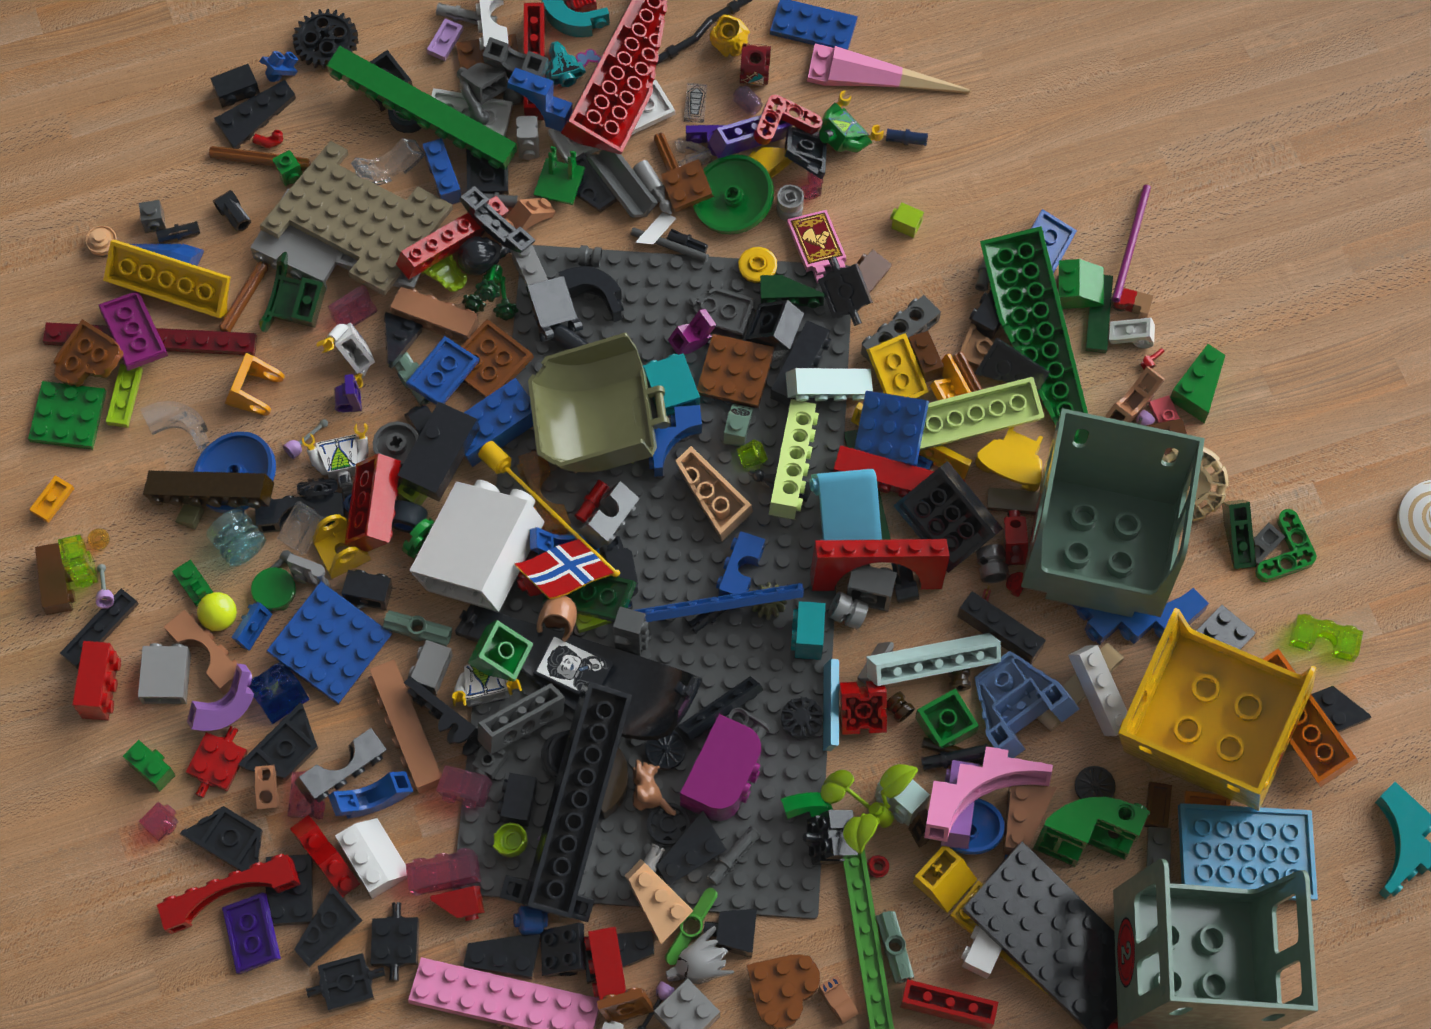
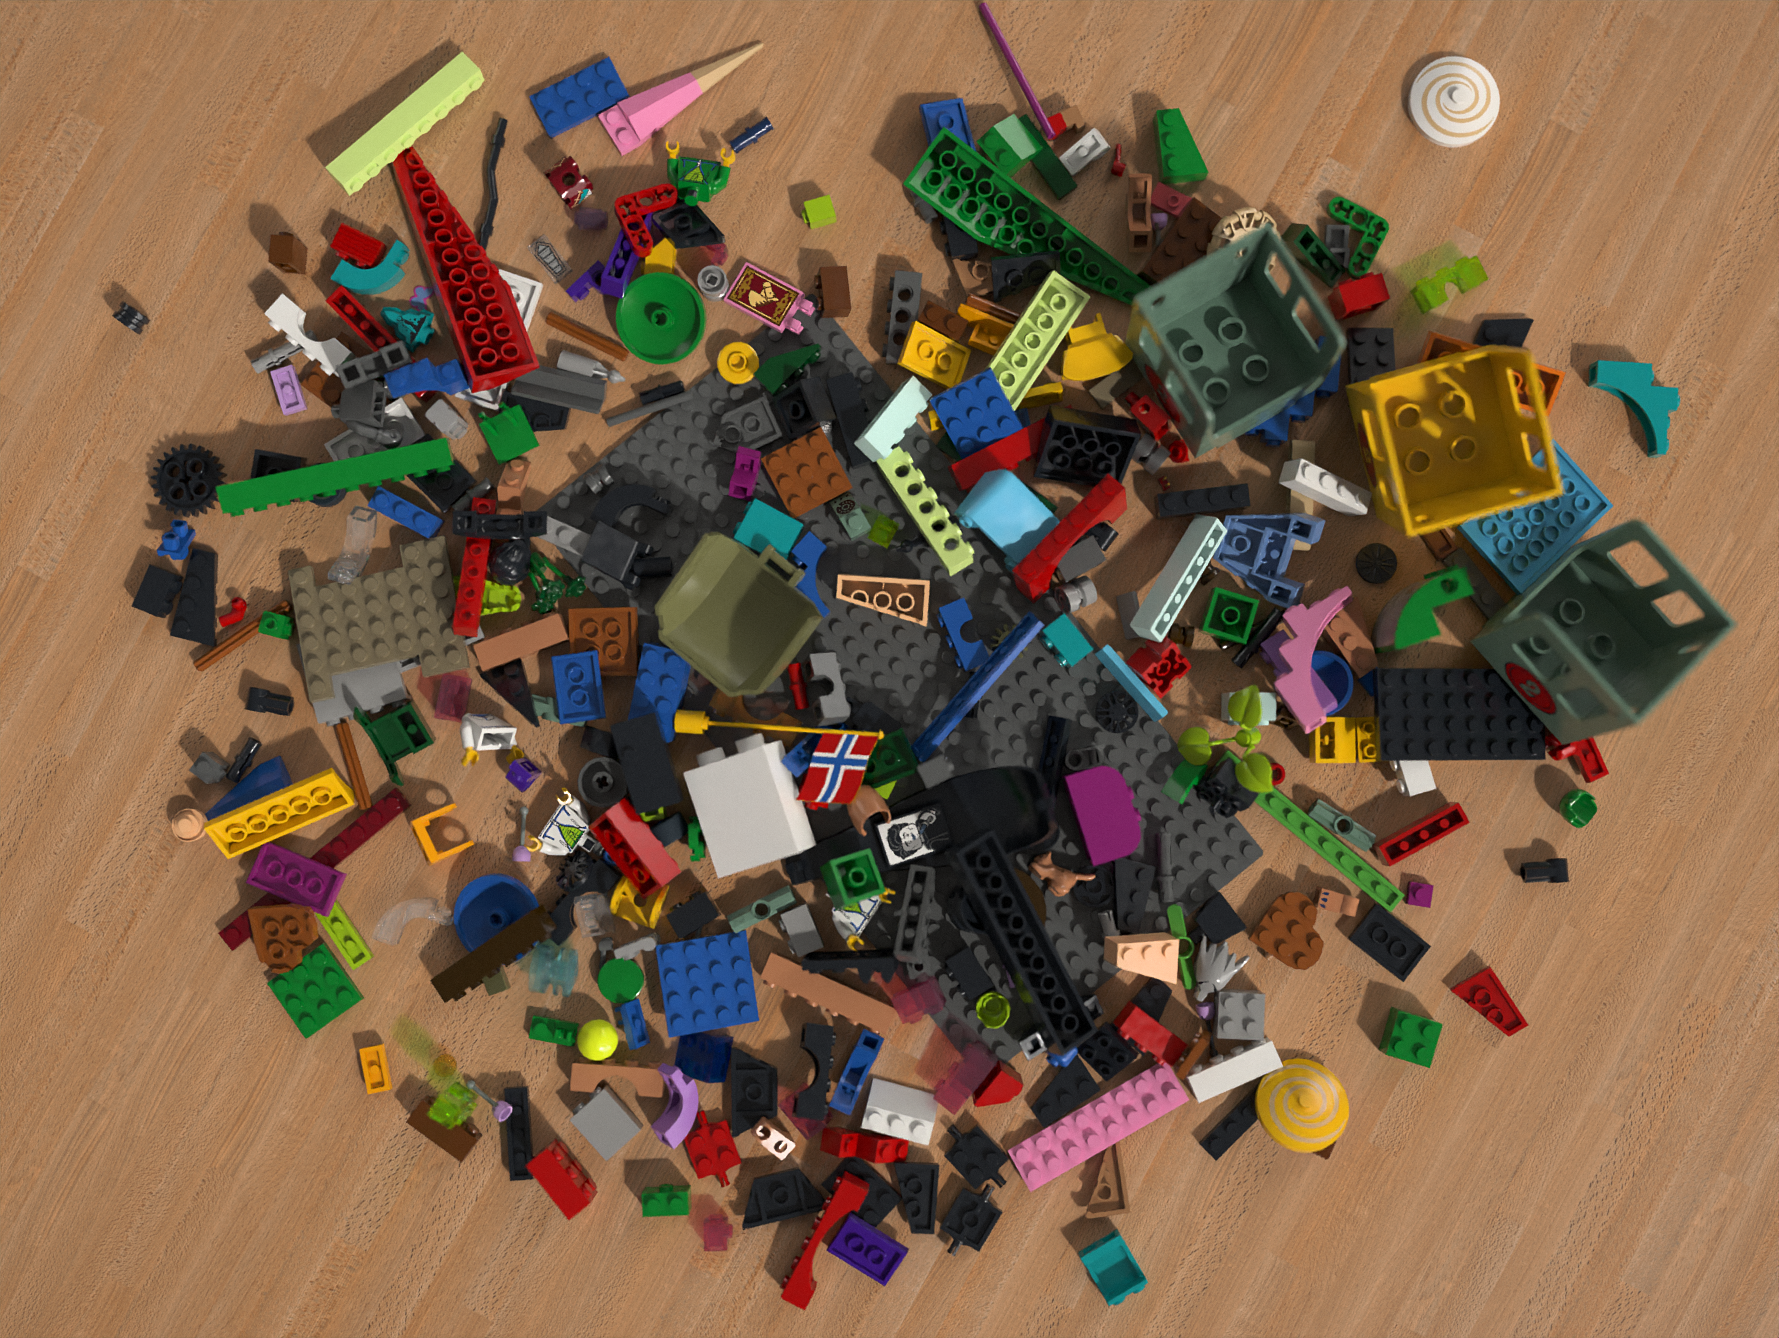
camera: 45 degrees left, 20 degrees up
white sticker [636,212,676,244] -> none
dark orange plate [661,159,714,212] -> none
clear plant [674,137,713,167] -> none
yellow hair [709,14,750,57] -> none
black plate [818,256,873,326] -> none
none -> red brick [1328,272,1390,322]

